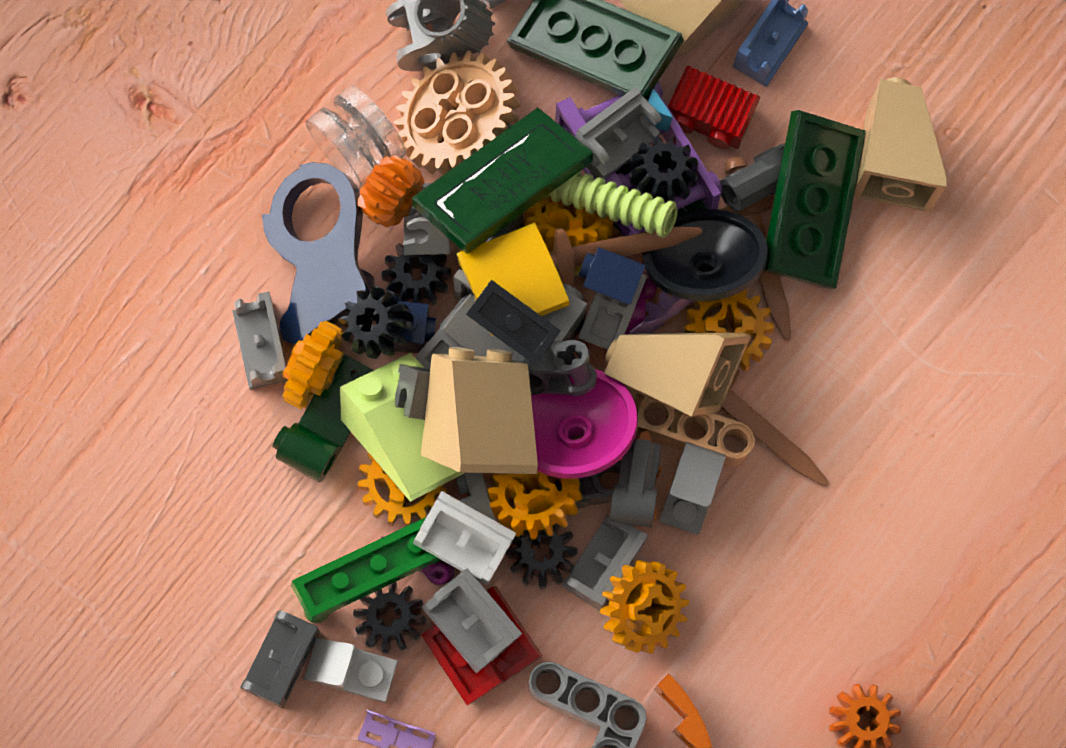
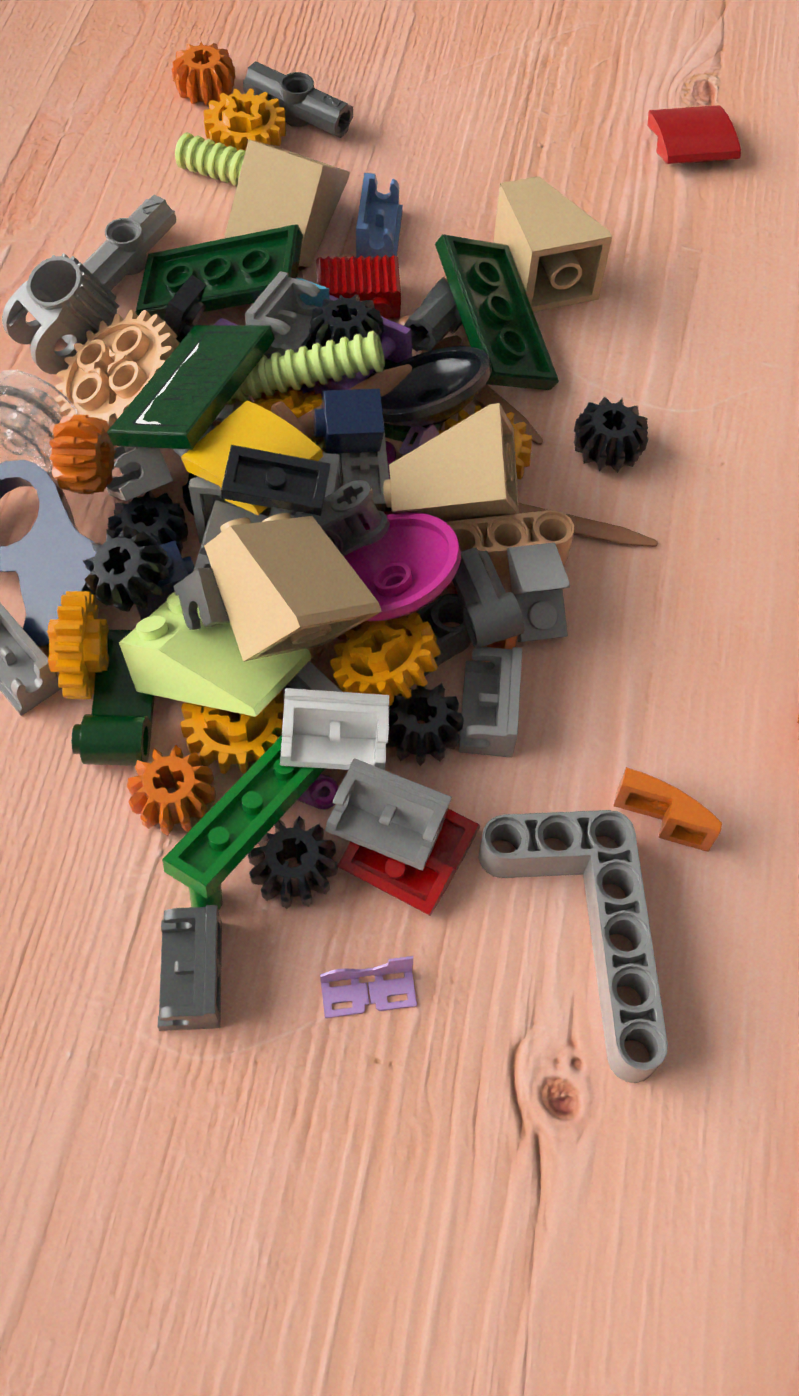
camera: 25 degrees left, 15 degrees down
white slope [304,638,398,703] -> none
light orange gear [600,560,689,654] -> none
none -> orange gear [127,745,216,836]
none -> black hinge [164,275,206,343]
none -> black gear [574,397,649,473]

